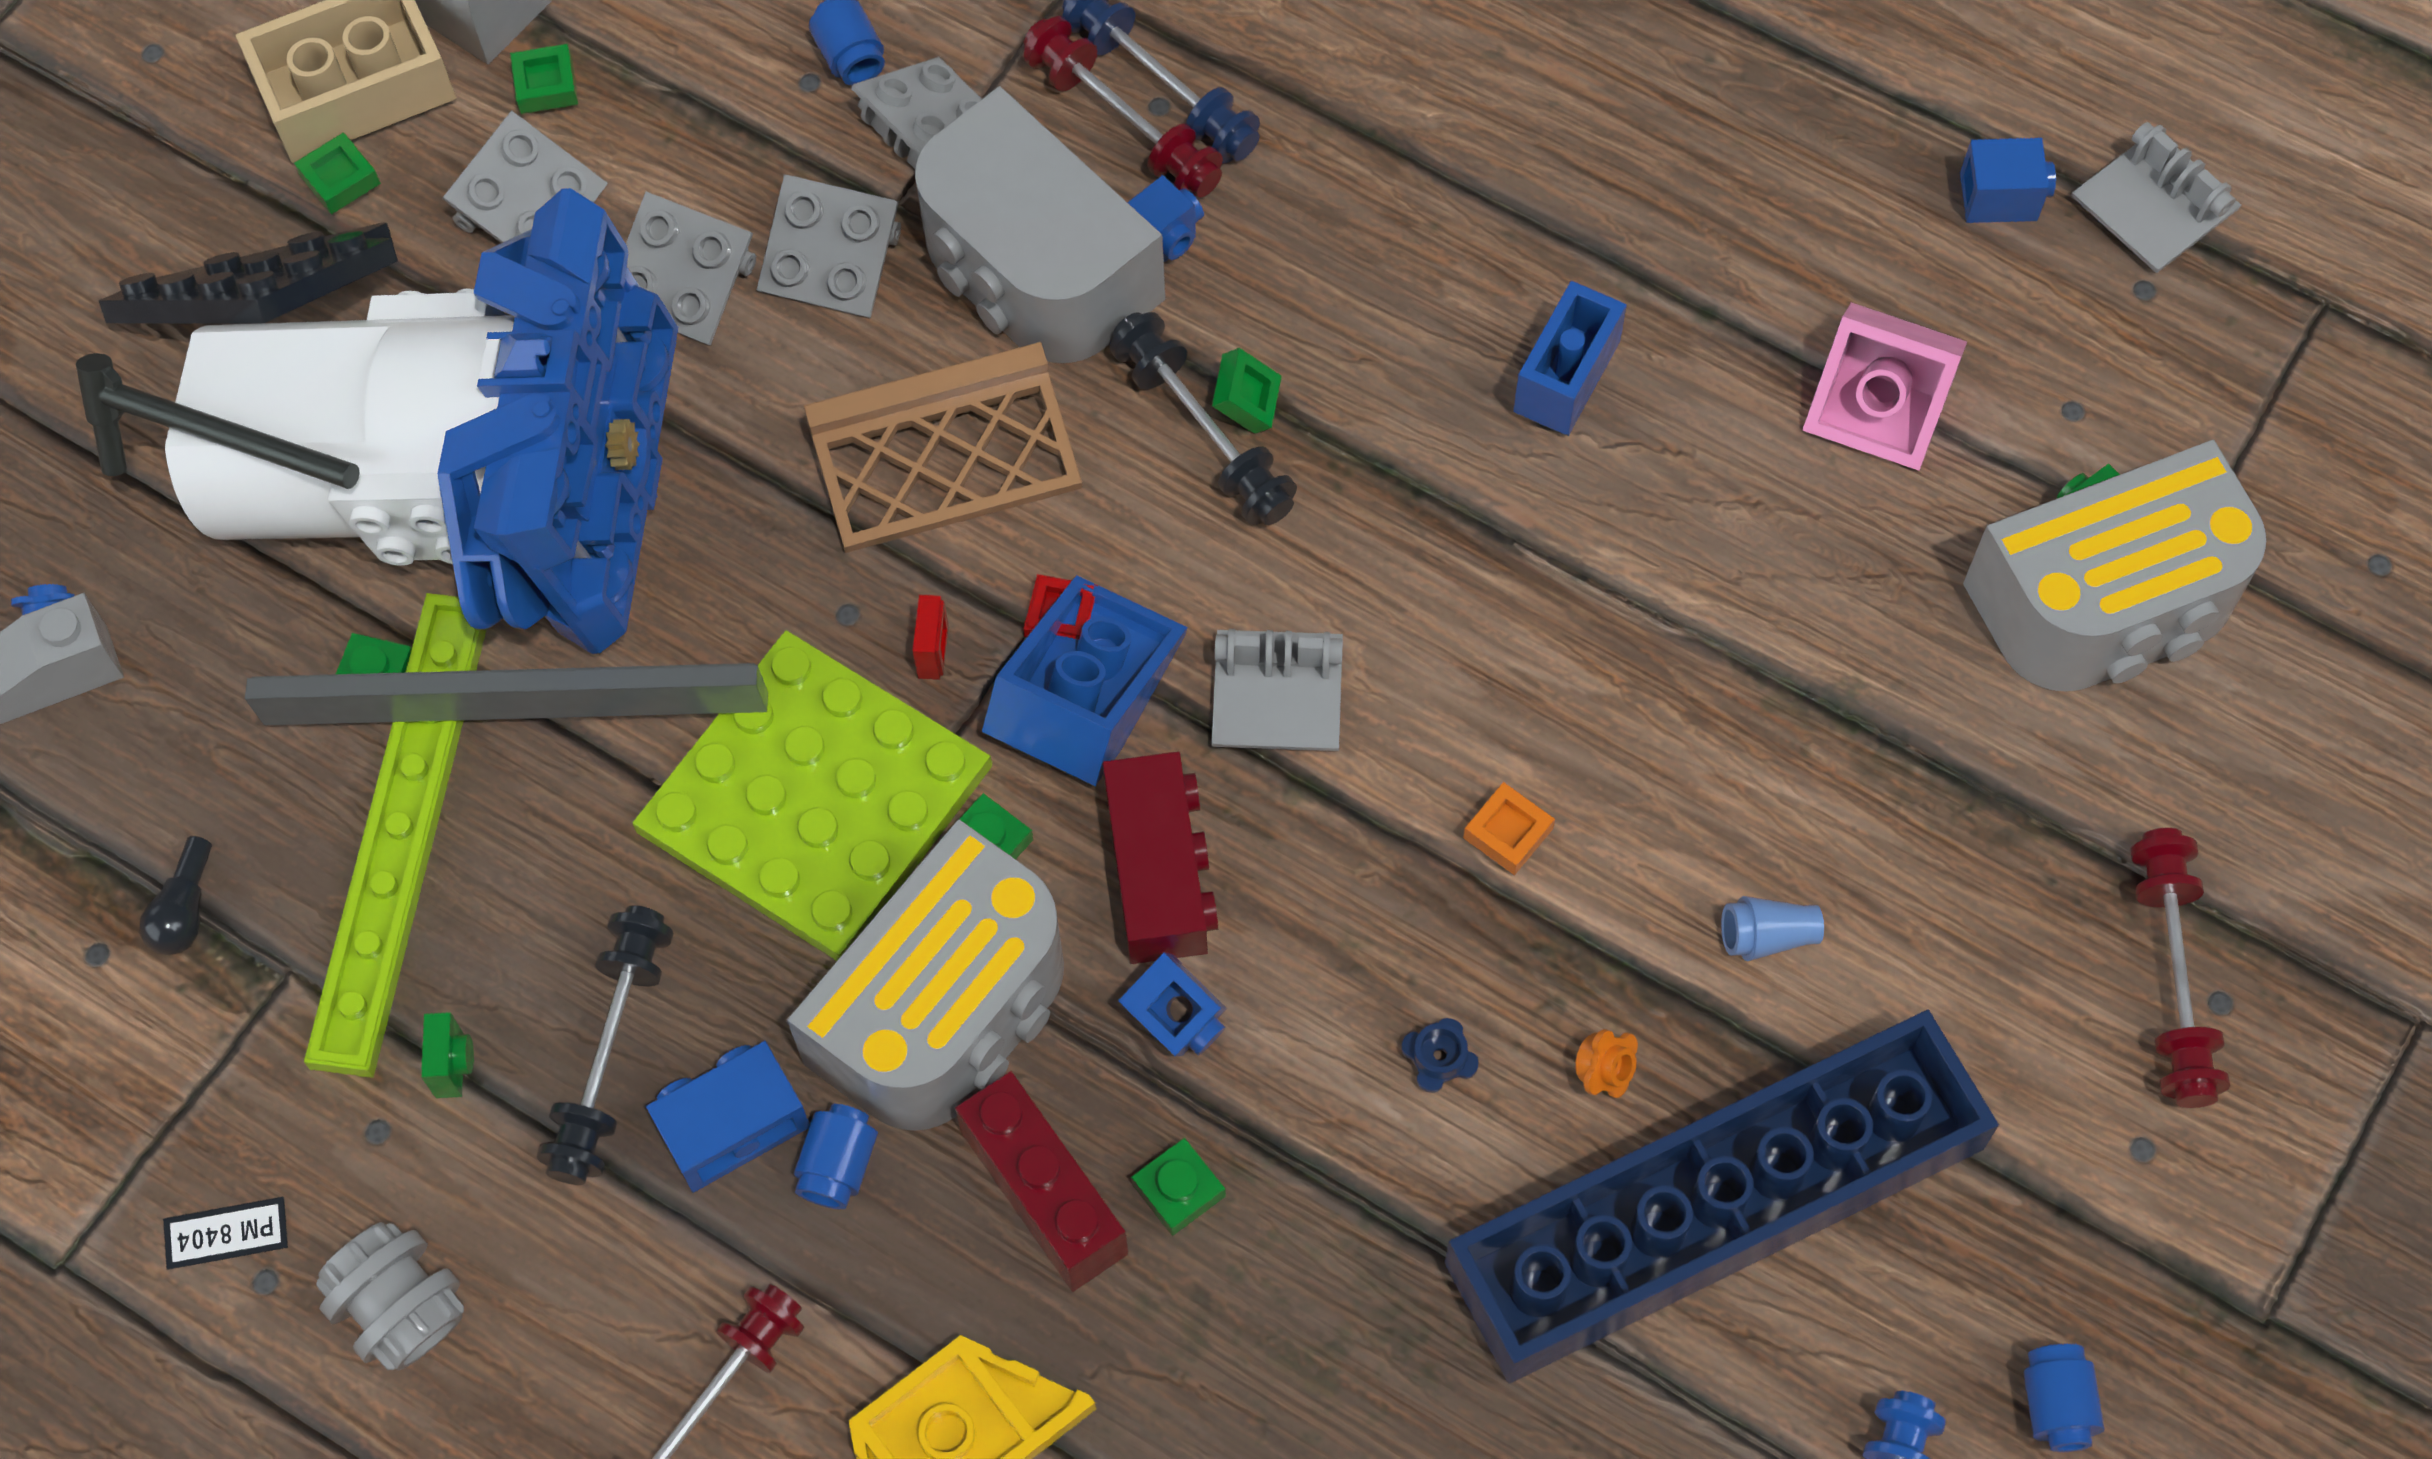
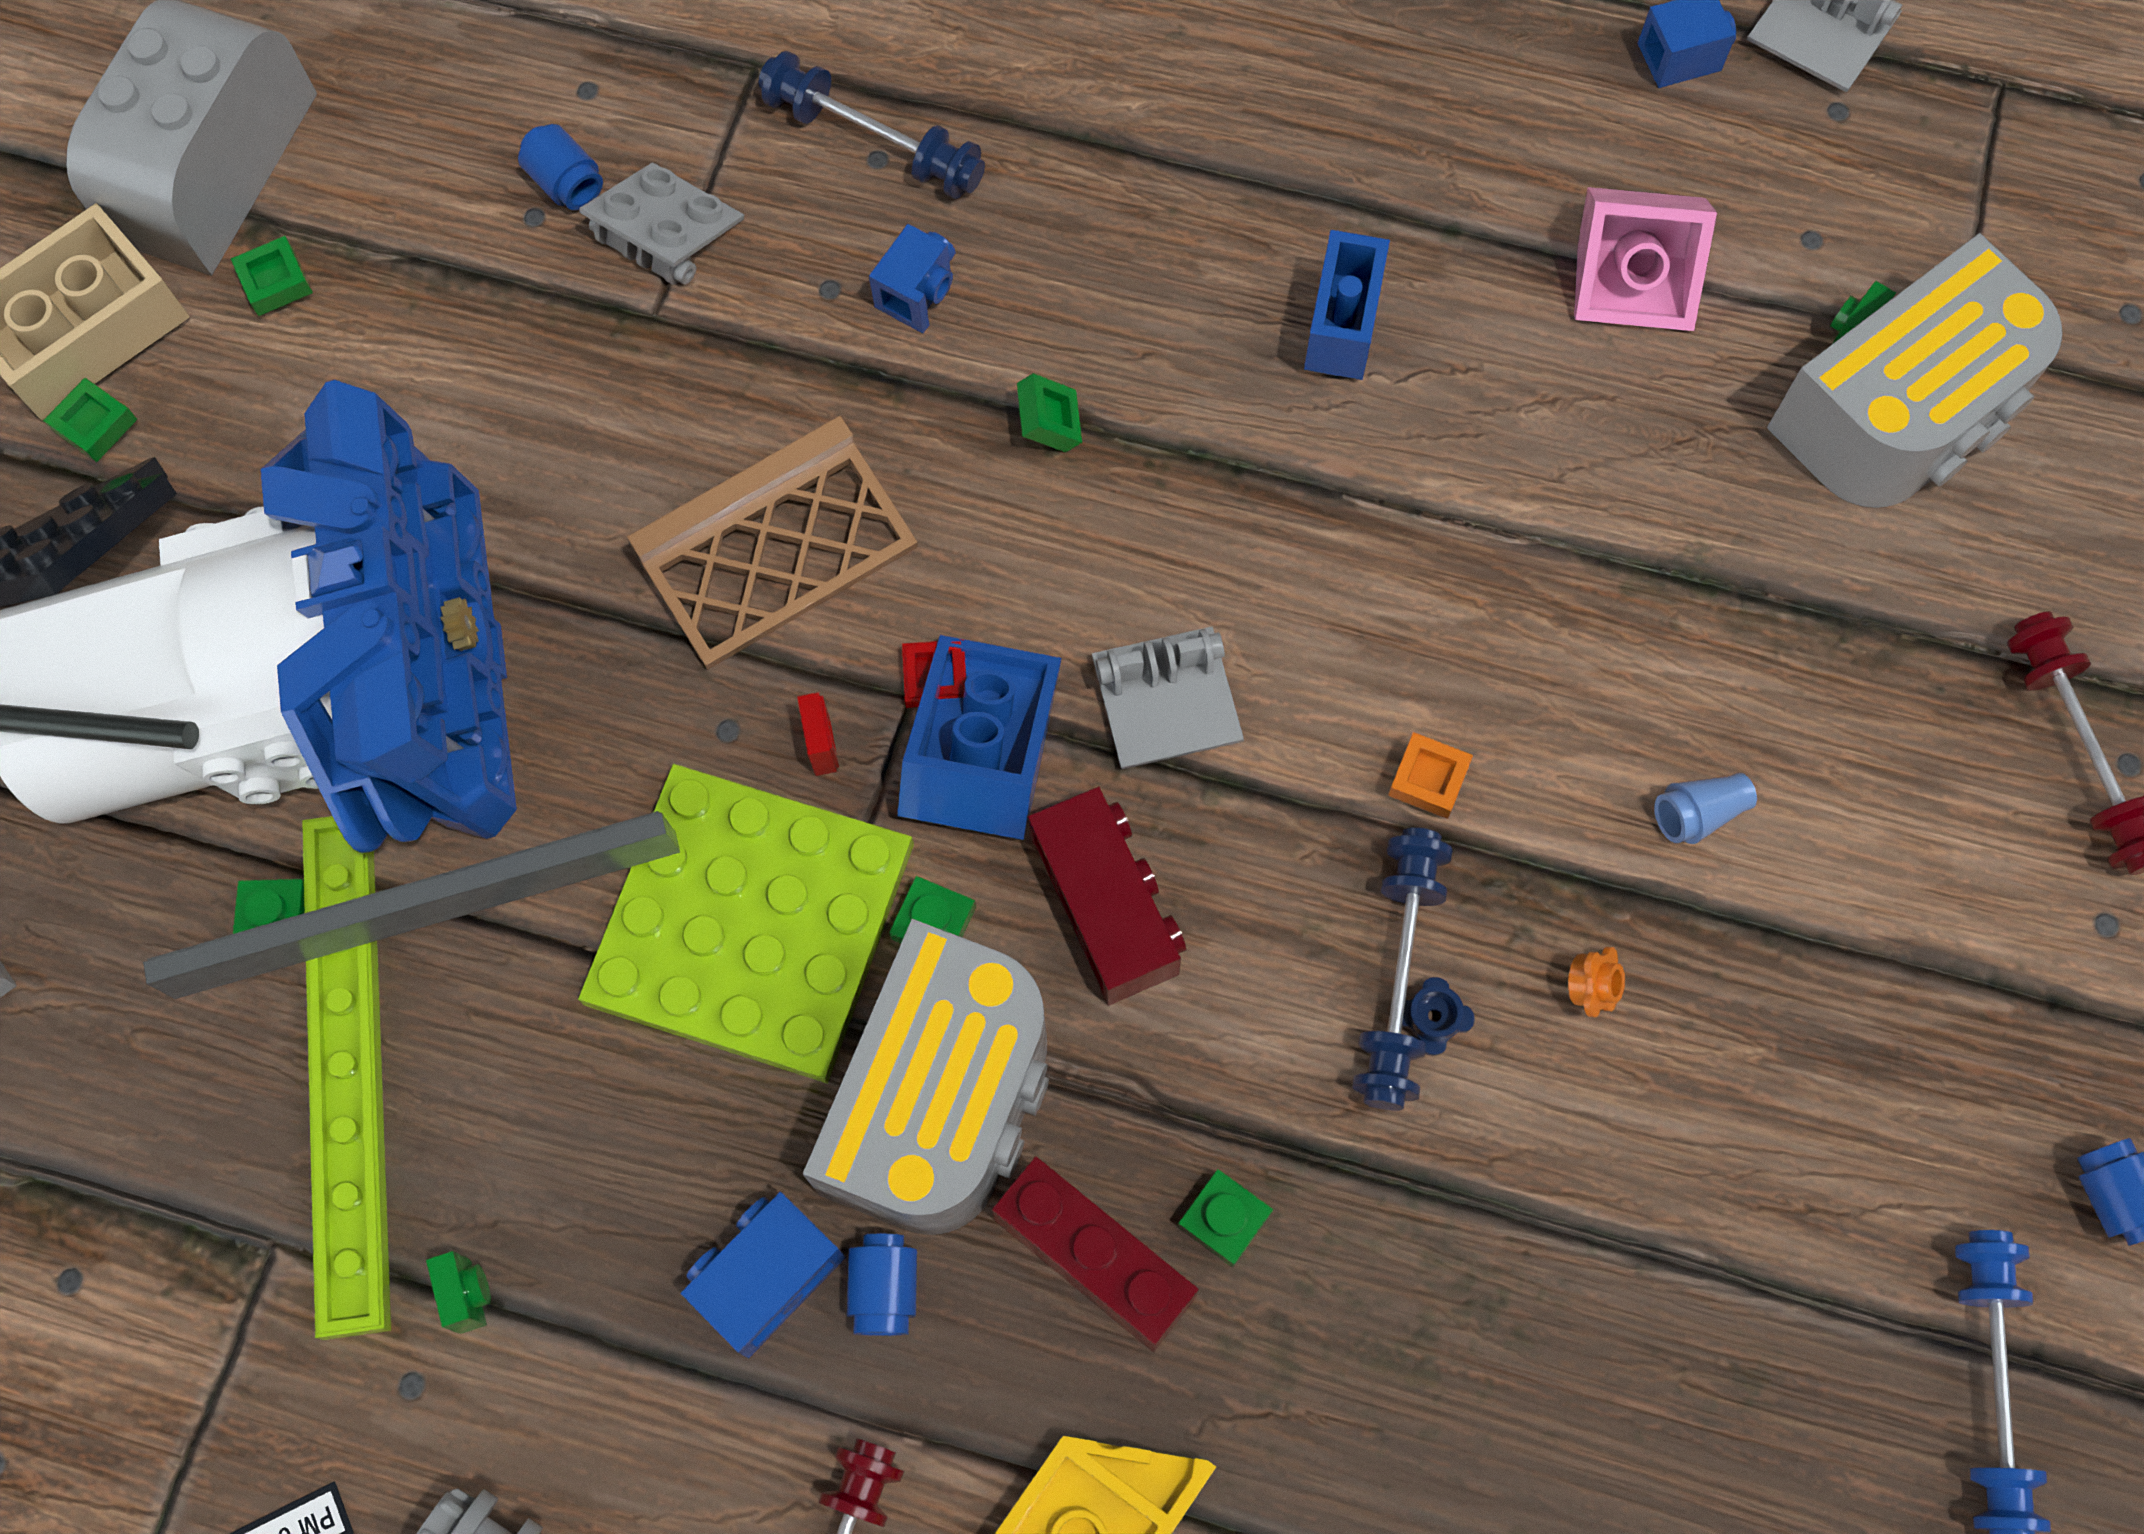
camera: 15 degrees left, 5 degrees up
black piece [139,836,212,955] -> none
light grey hinge [442,110,608,243] -> none
black axle [537,905,674,1185] -> none
light grey hinge [626,191,756,346] -> none
light grey hinge [757,174,901,318] -> none
light grey brick [915,86,1165,363] -> none
dark red axle [1023,16,1223,198] -> none
black axle [1110,312,1297,525] -> none
blue brick [1118,953,1227,1056] -> none
dark blue brick [1445,1009,1999,1384] -> none
none -> dark blue axle [1352,828,1453,1111]

